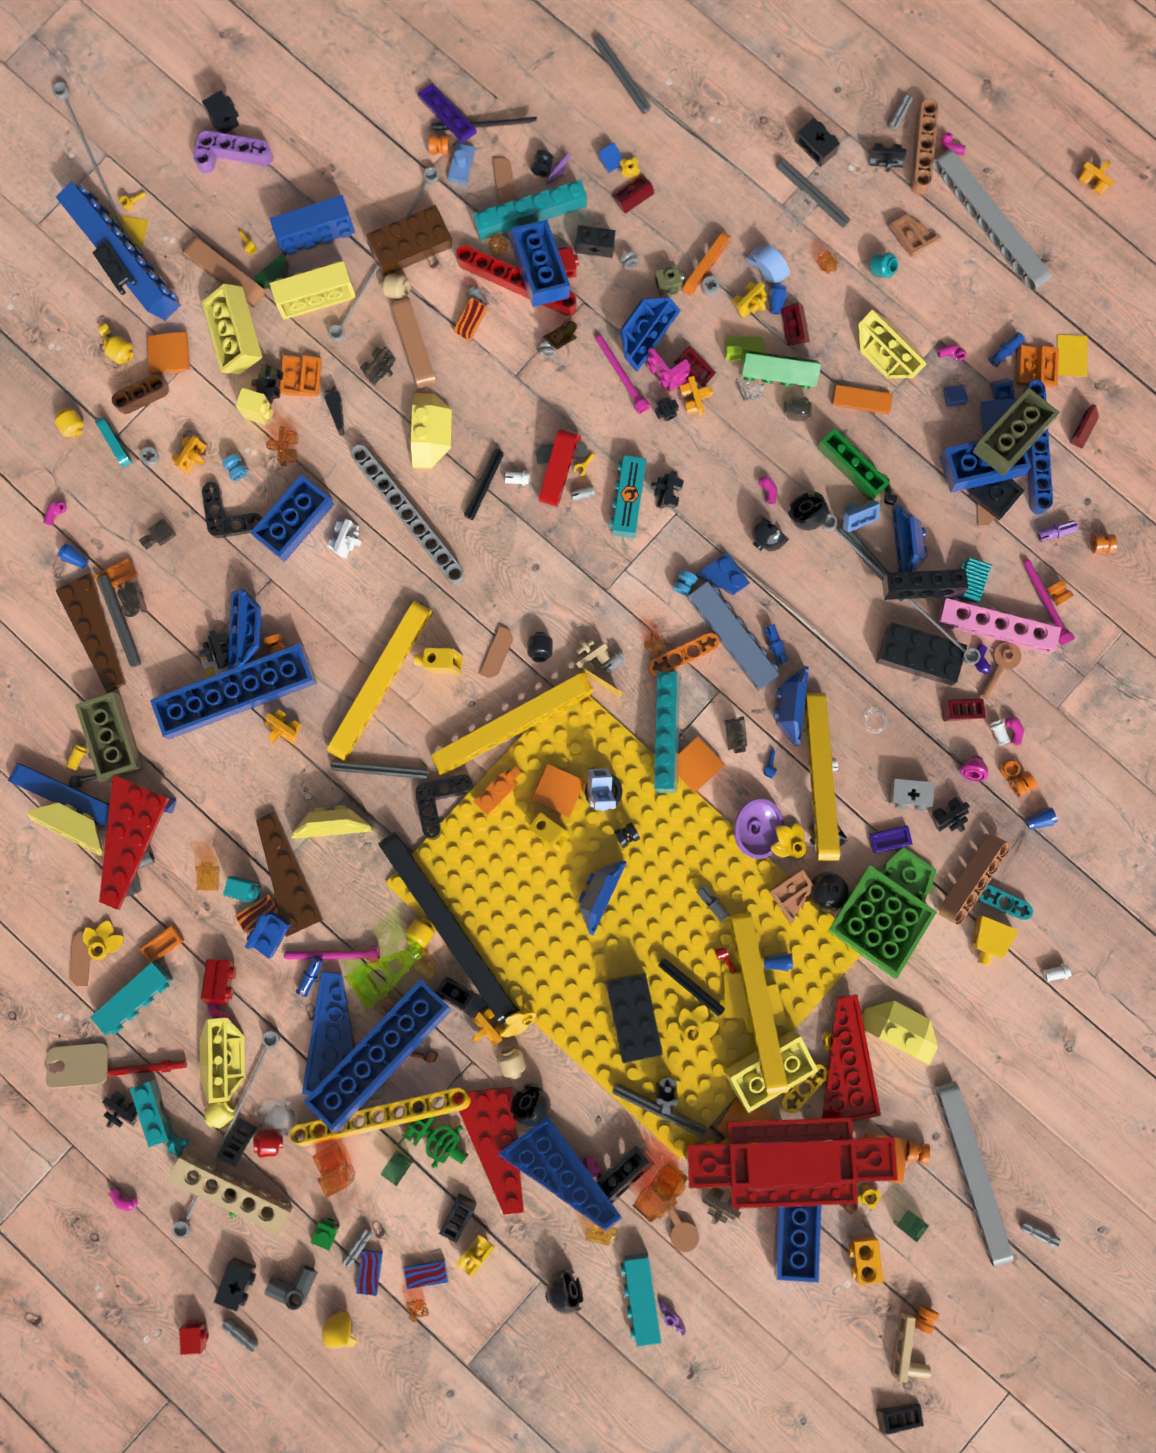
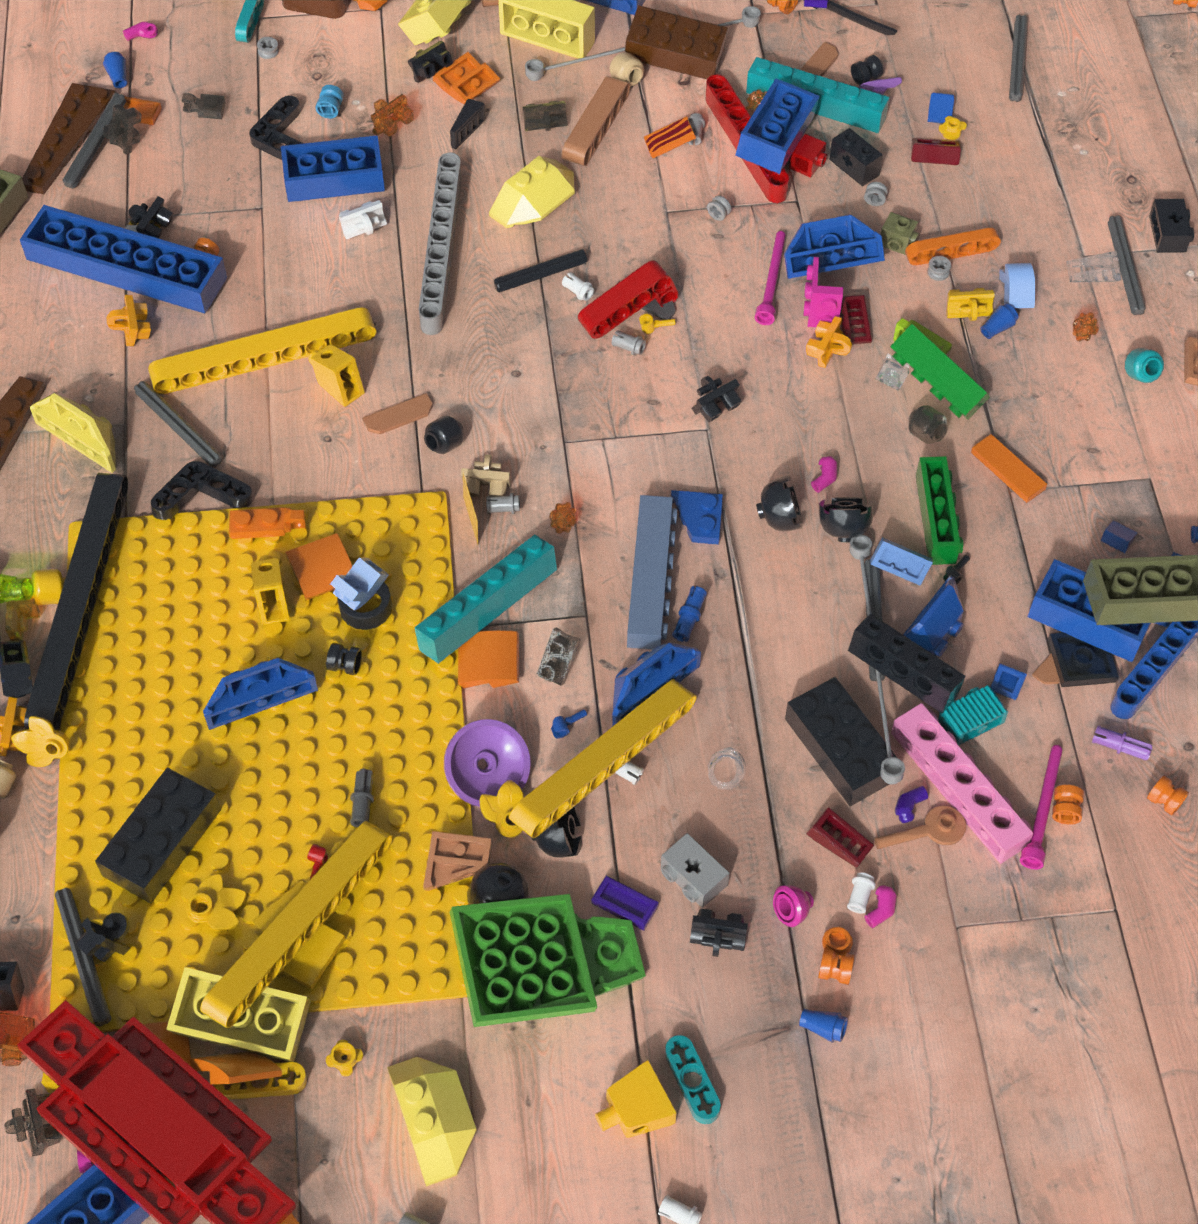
camera: 40 degrees right, 25 degrees down
light orange hips [171,436,207,475] -> none
blue wedge [227,589,262,669] -> none
light yellow brick [236,388,273,425] -> none
yellow beam [431,673,594,775] -> none
medium blue tile [448,143,475,185] -> none
dark brown hinge [543,321,577,350] -> none
teal brick [609,455,647,538] -> none
orange beam [649,633,719,677] -> none
black gear [655,397,679,421] -> none
black axle [658,958,725,1016] -> none
dark azure wheel [672,570,698,597] -> none
blue cone [764,951,793,972] -> none
dark red slope [781,302,810,345] -> none
red wing [822,994,881,1122] -> none
light yellow wedge [859,309,927,379] -> none
dark pink arm [937,344,967,361] -> none
nougat beam [939,834,1010,925] -> none
none -> orange slope [190,1052,282,1084]
none -> blue slope [991,664,1027,700]

